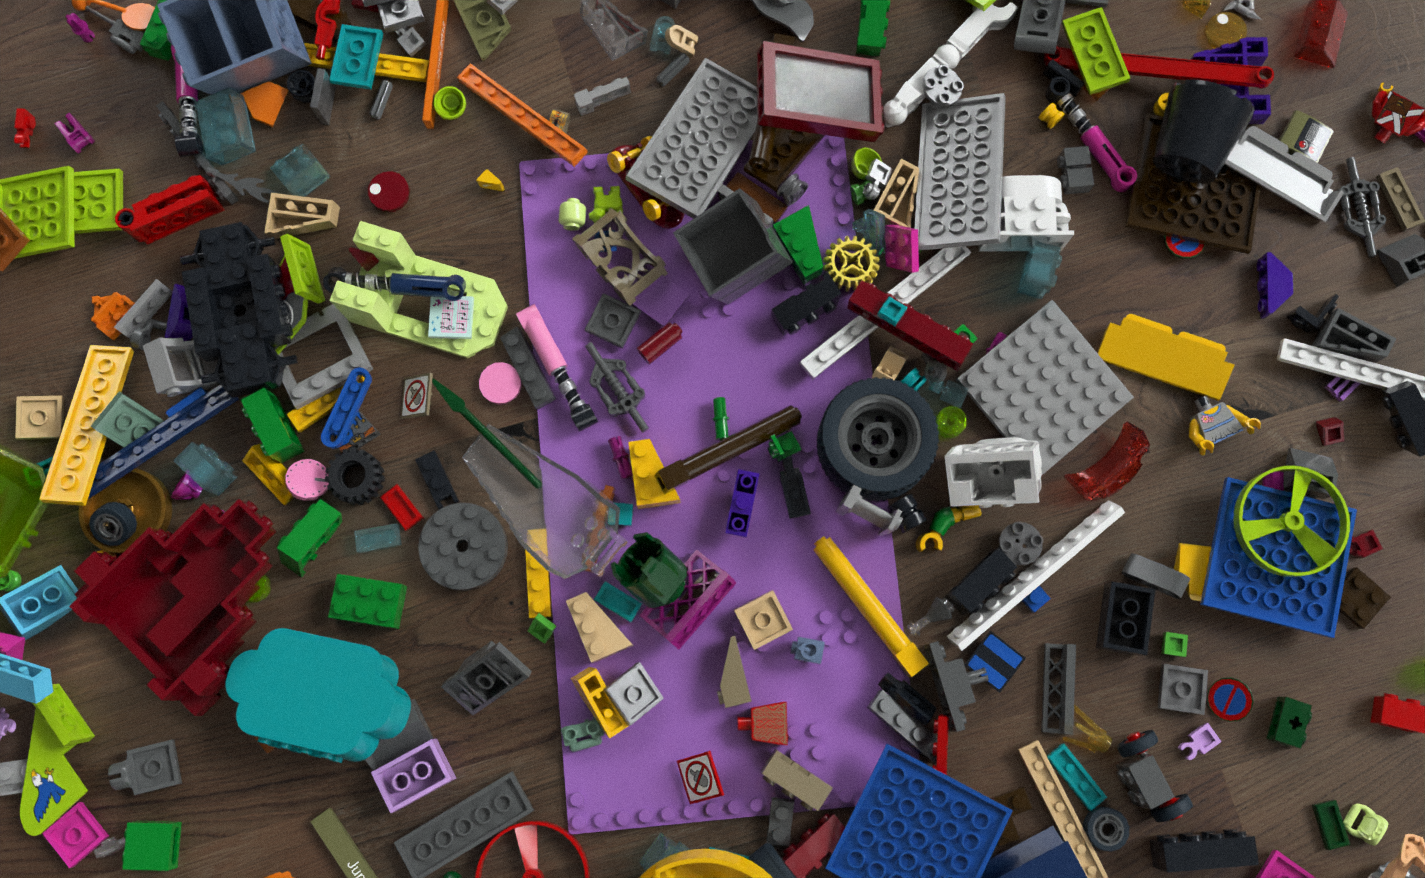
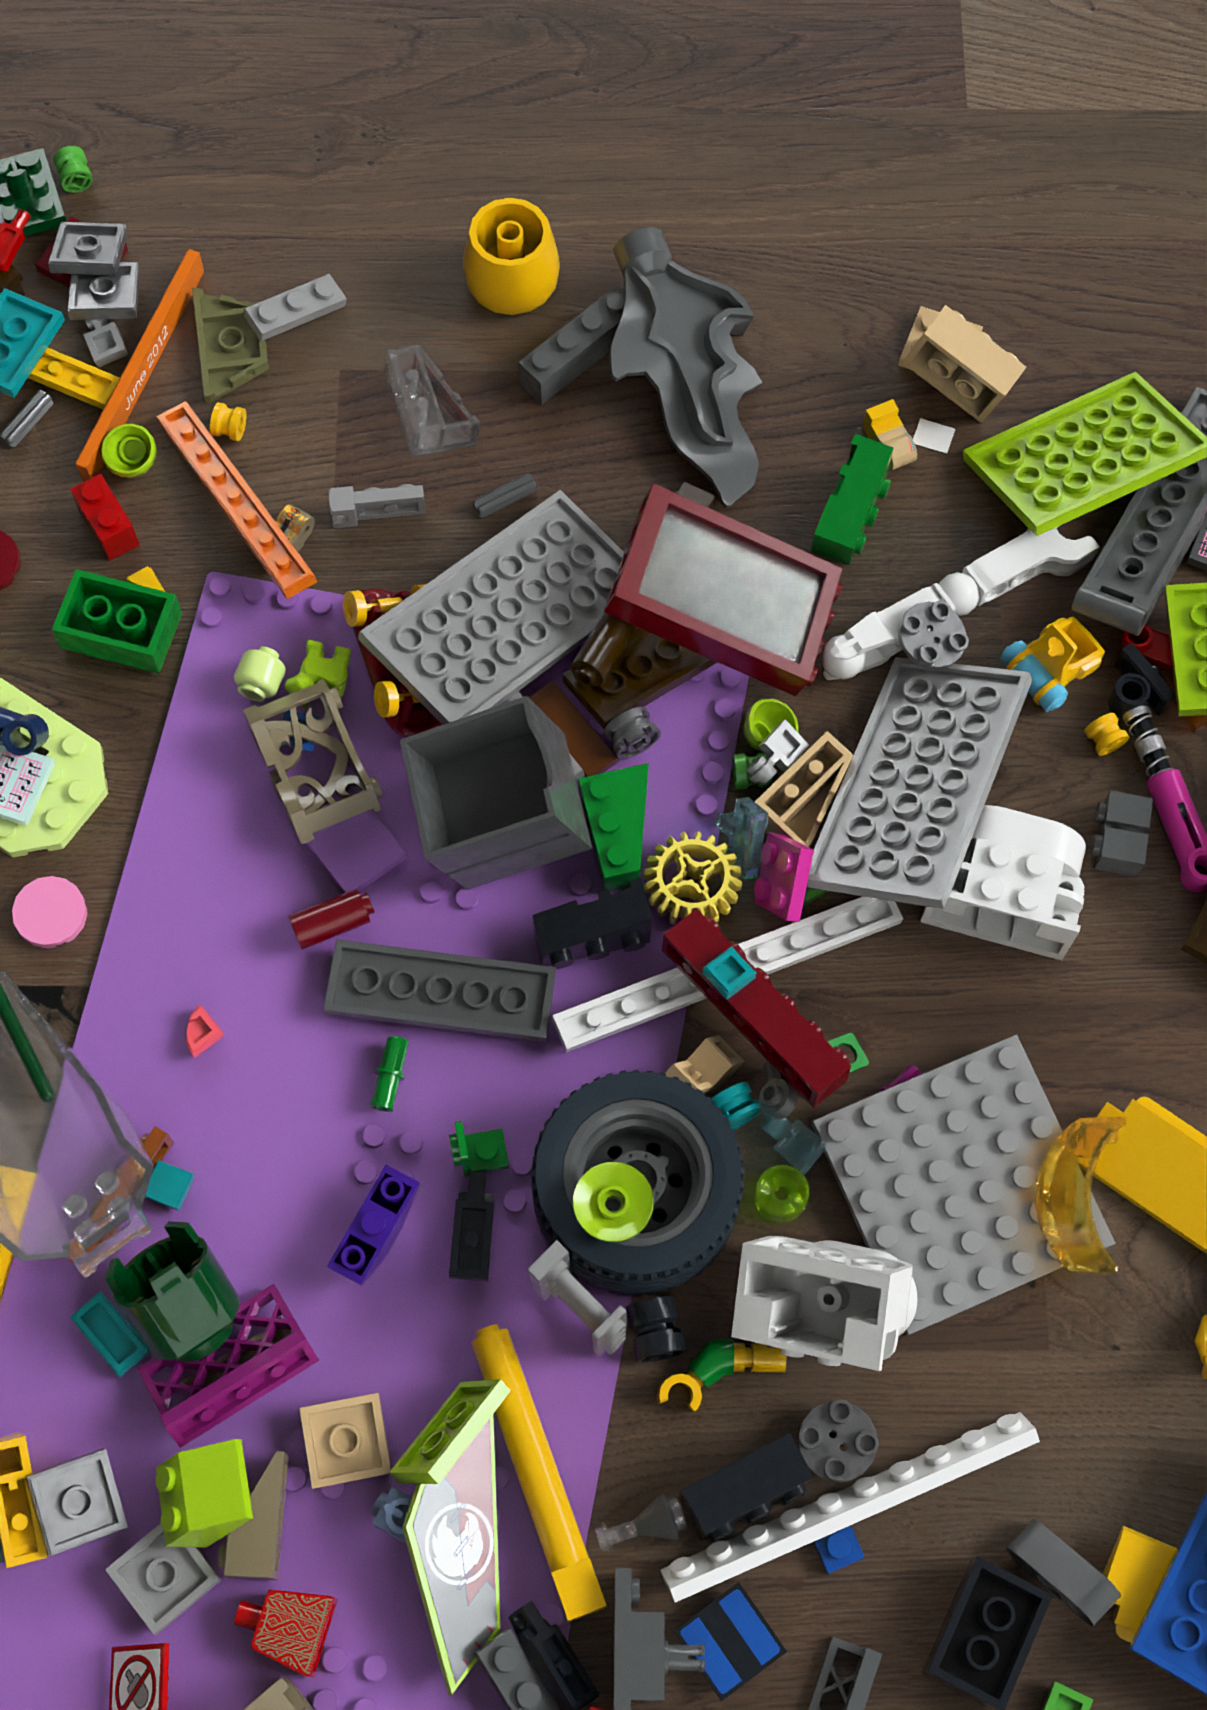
camera: 15 degrees right, 10 degrees down
dark grey plate [500,326,556,410] -> none
piece [516,304,598,432] -> none
tan wedge [566,592,634,663] -> none
dark grey tile [584,293,641,349] -> none
dark grey bar [585,342,649,433] -> none
magenta axle [608,436,633,479] -> none
yellow wedge [628,439,681,509] -> none
clear light blue plate [650,16,675,54] -> none
dark brown brick [654,405,802,495] -> none
tan plate [665,25,698,58] -> none
clear light blue brick [1017,241,1062,299] -> none
clear red windscreen [1064,421,1150,501] -> none
none -> green brick [52,569,182,674]
none -> red brick [70,473,140,561]
none -> light grey plate [105,1523,222,1636]
none -> lime slope [156,1439,253,1548]
none -> coral tile [186,1005,224,1059]
none -> yellow wheel [210,402,247,441]
none -> dark grey plate [324,939,556,1042]
none -> piece [389,1379,511,1695]
none -> lime dish [573,1162,654,1242]
none -> yellow piece [1000,616,1105,712]
none -> clear yellow windscreen [1035,1117,1126,1277]

